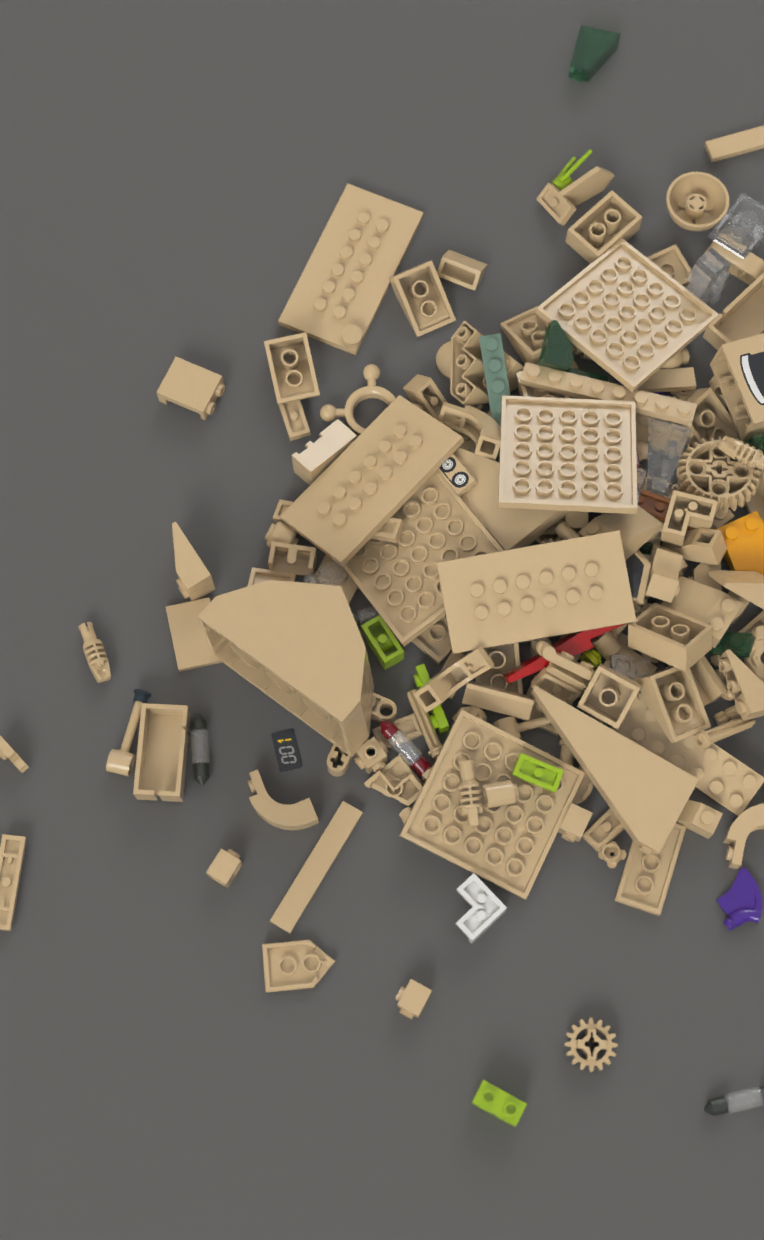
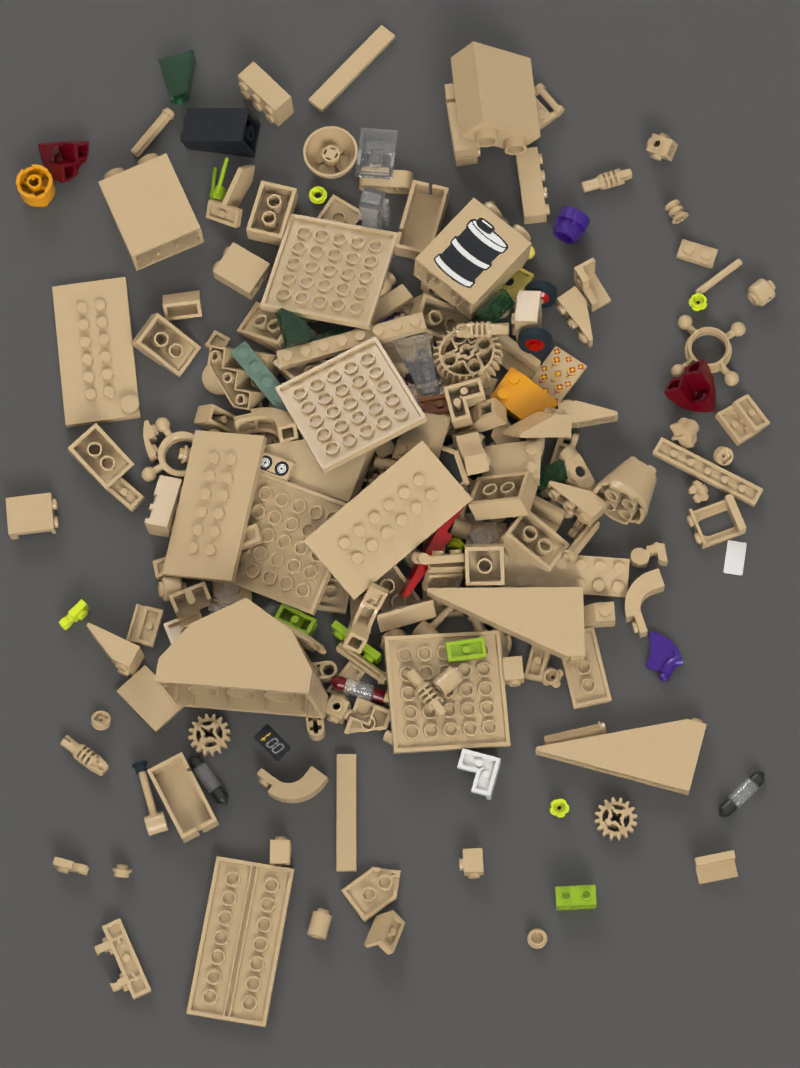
camera: 25 degrees left, 0 degrees up
none -> light orange brick [16,164,56,207]
none -> dark red brick [38,140,89,183]
none -> neon yellow plate [58,599,90,631]
none -> tan tile [91,711,111,730]
none -> tan brick [98,153,204,271]
none -> tan plate [112,864,132,878]
none -> tan plate [126,604,164,648]
none -> tan axle [131,108,175,157]
none -> tan slope [143,420,158,464]
none -> tan plate [178,445,191,464]
none -> black slope [180,108,261,158]
none -> tan plate [186,856,295,1028]
none -> tan gear [188,714,231,757]
none -> tan plate [205,330,231,350]
none -> tan brick [213,242,272,300]
none -> tan brick [238,61,294,127]
none -> tan tile [278,620,326,655]
none -> tan brick [307,908,332,940]
none -> neon yellow plate [309,186,327,204]
none -> tan panel [364,910,405,955]
none -> tan plate [527,928,547,949]
none -> tan slope [536,718,707,795]
none -> tan axle [544,721,607,745]
none -> neon yellow plate [550,798,569,818]
none -> tan panel [694,850,738,885]

